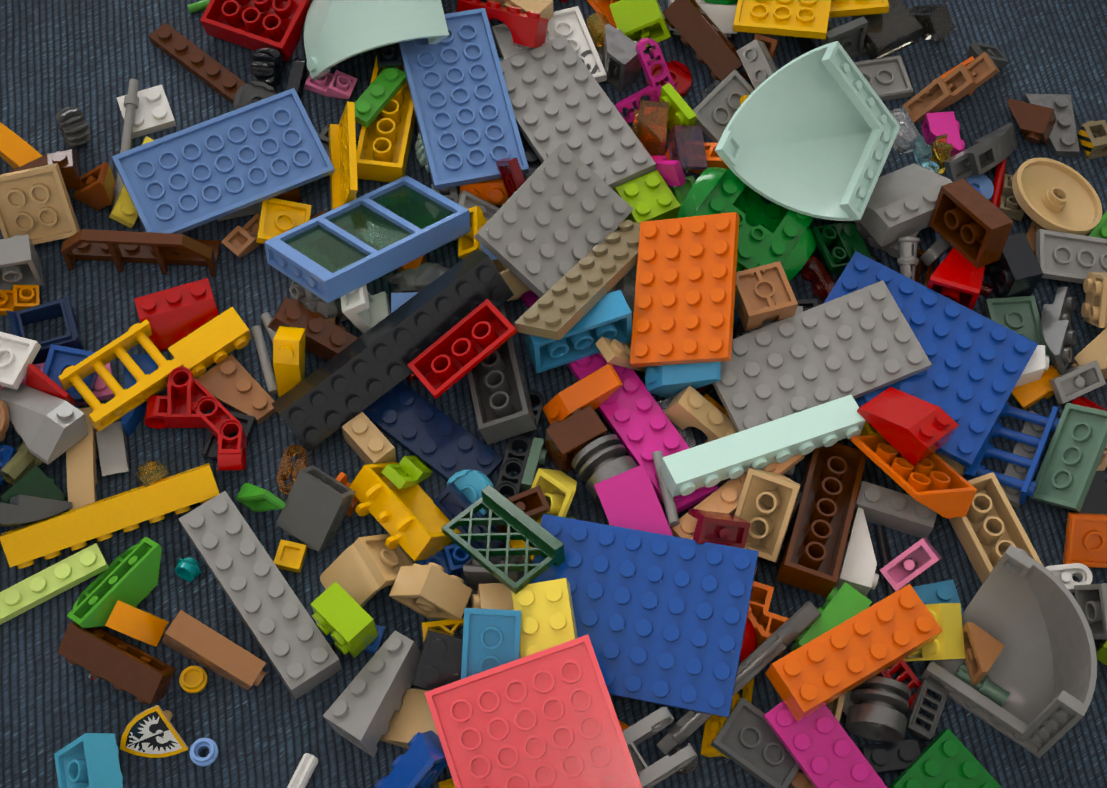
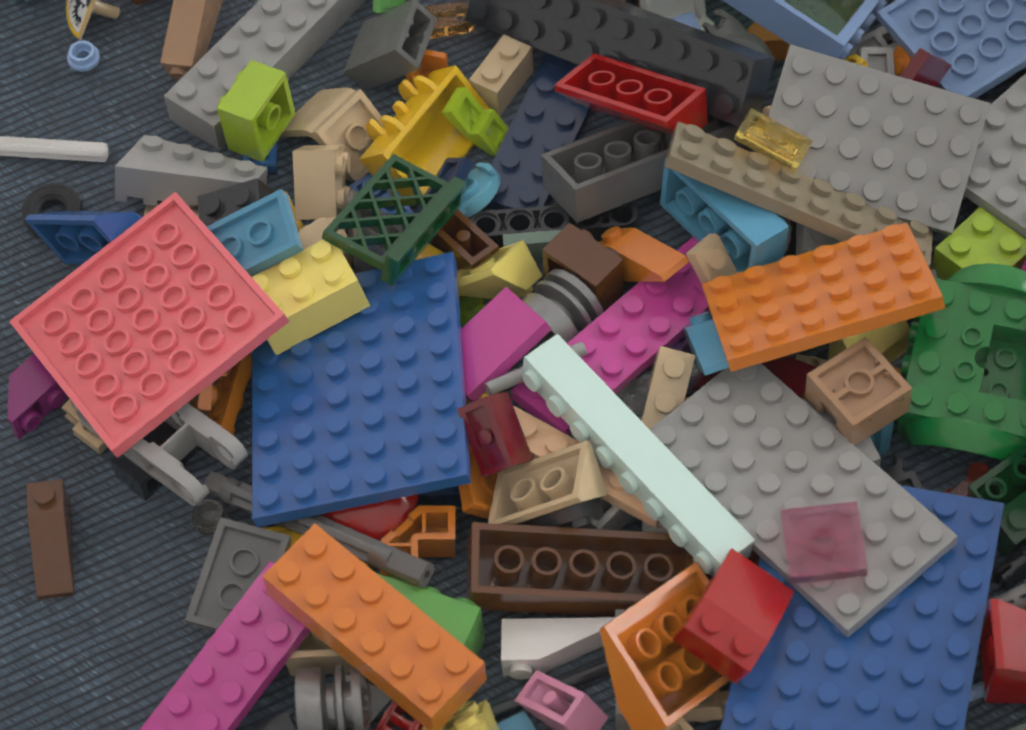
camera: 80 degrees right, 5 degrees down
yellow plate [179,665,208,694] -> none
yellow plate [274,539,308,573] -> none
none -> clear yellow plate [734,108,813,172]
none -> clear pink plate [780,501,868,584]

